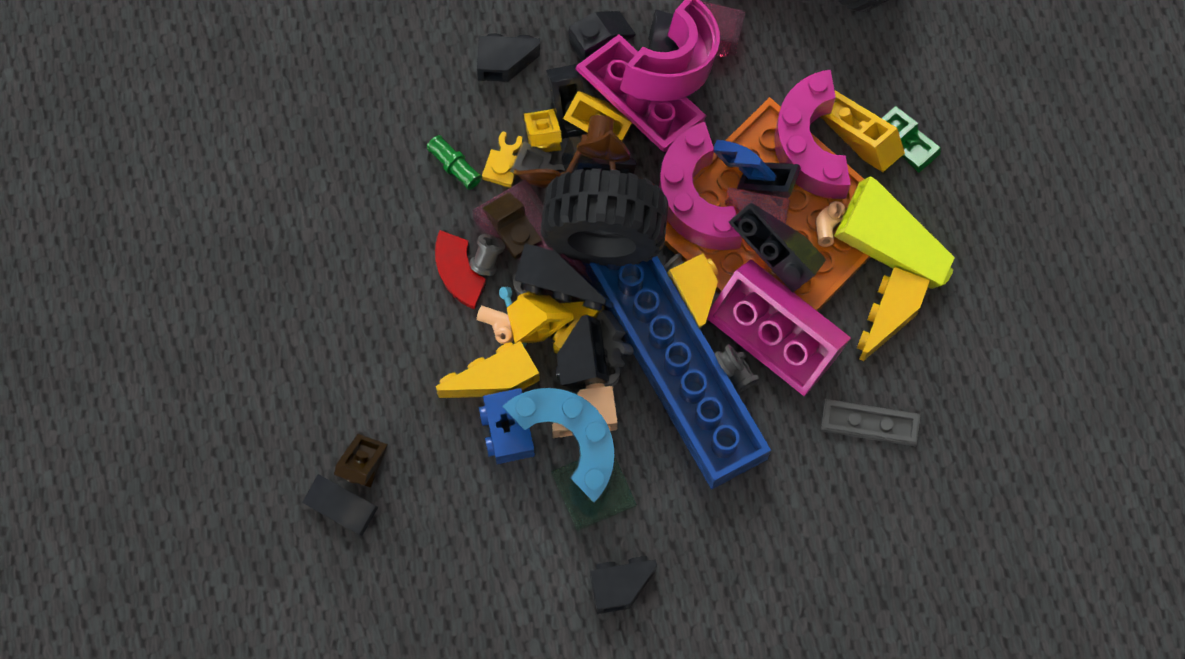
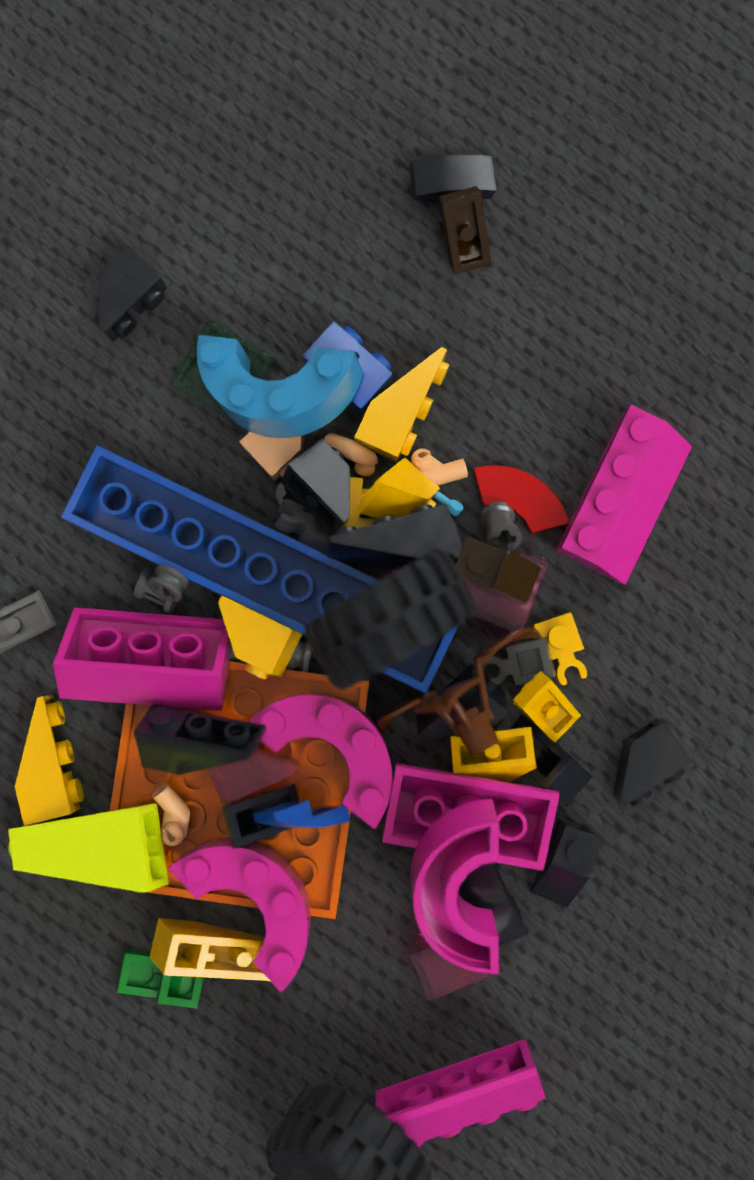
camera: 145 degrees right, 15 degrees up
green pin [426,135,482,190] -> none
none -> light nougat arm [324,432,378,476]
none -> dark pink slope [555,405,692,585]

